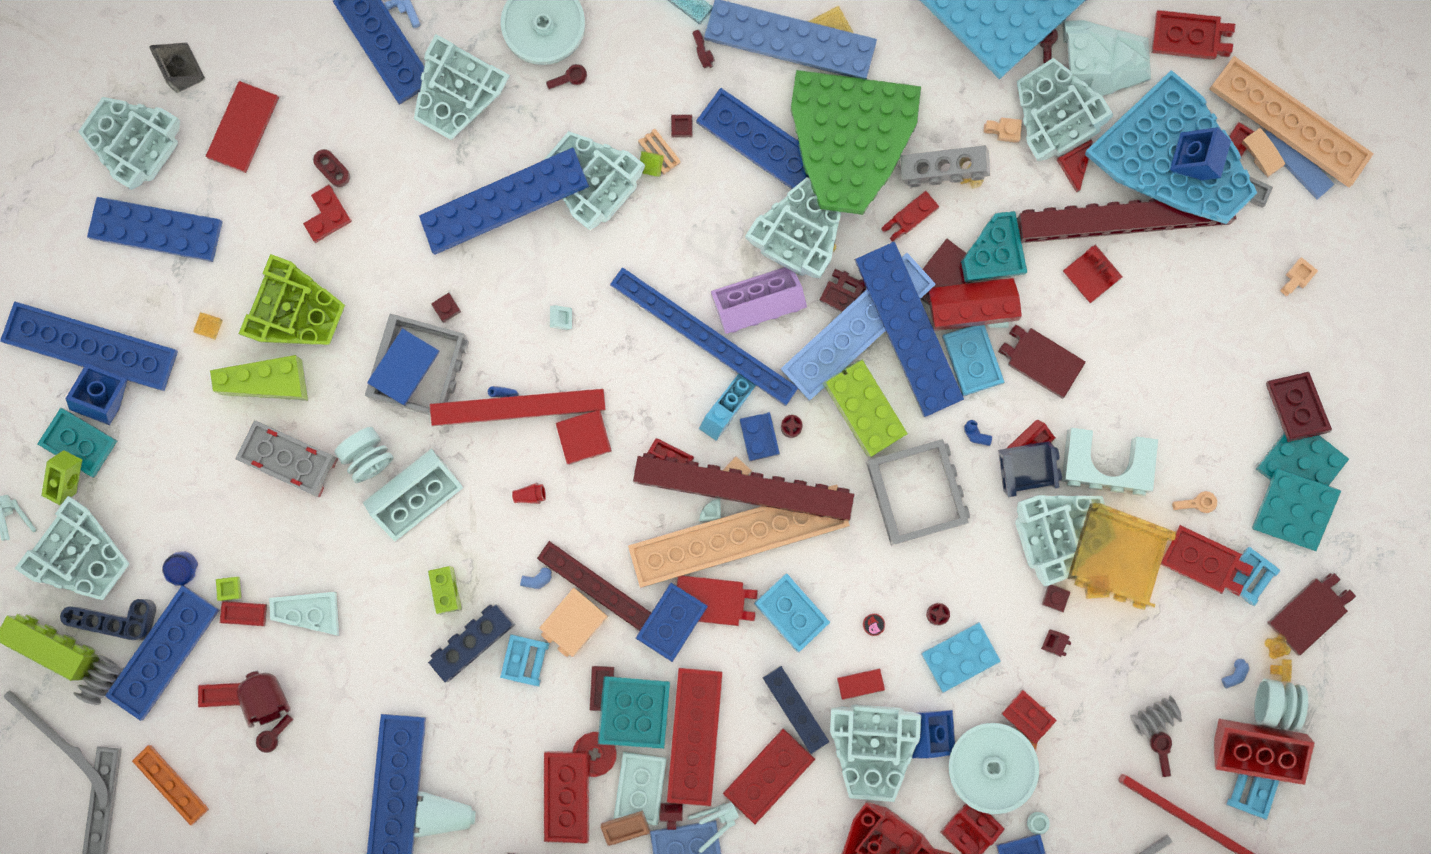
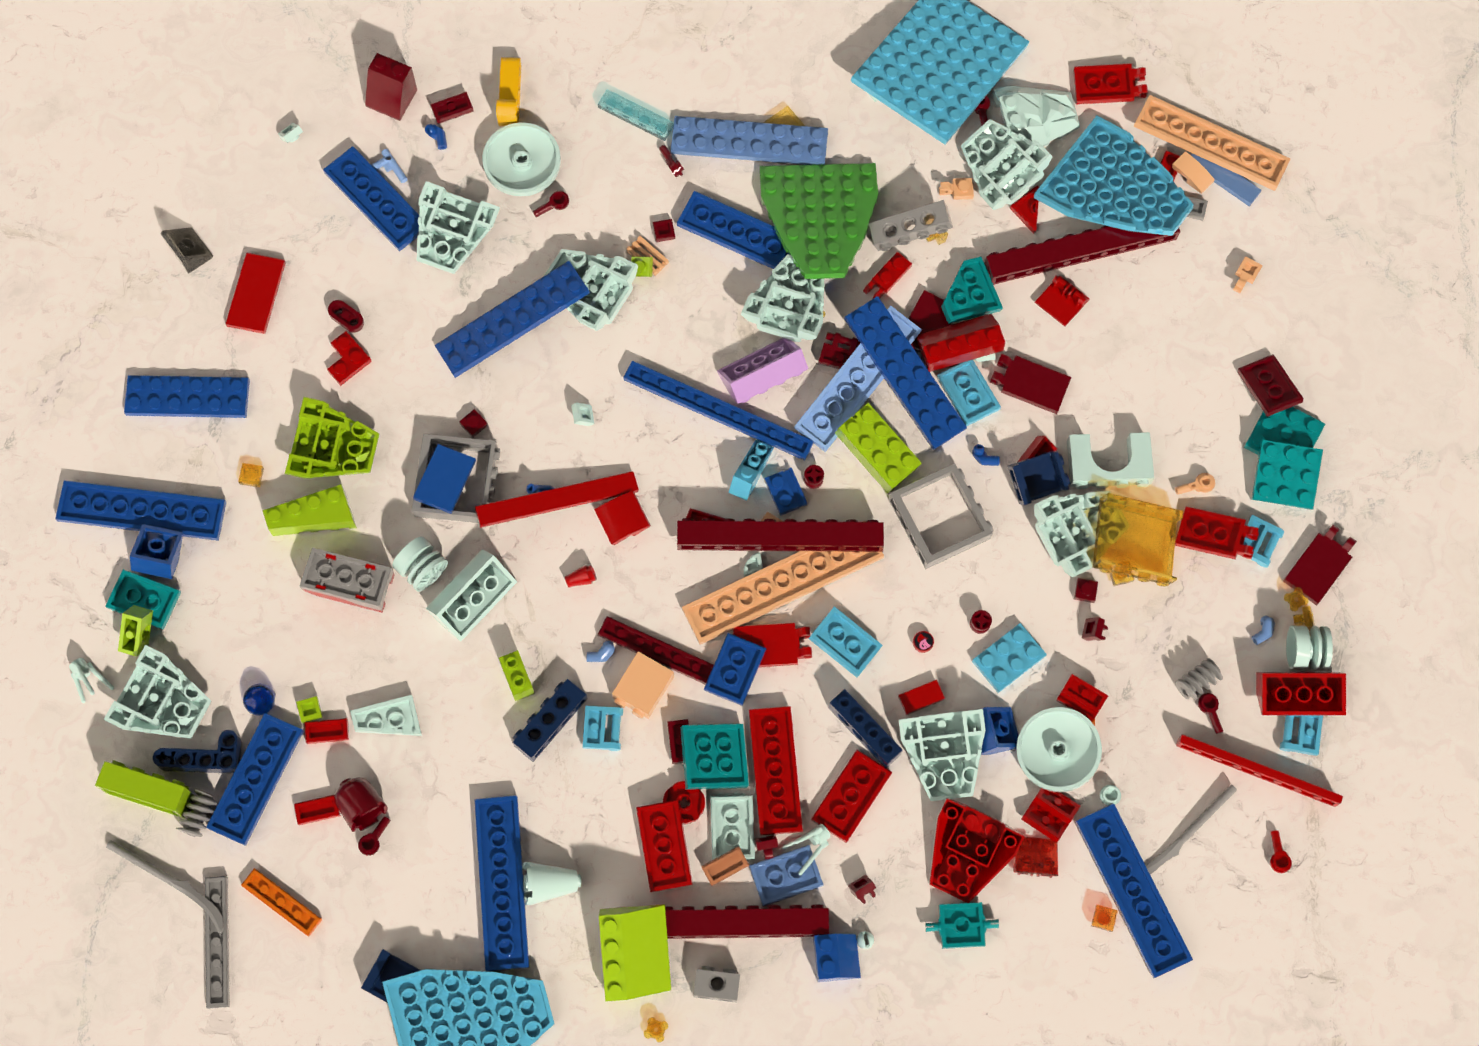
camera: 15 degrees left, 10 degrees down
light aqua wedge [78,97,180,190] -> none
blue slope [1170,127,1231,180] -> none

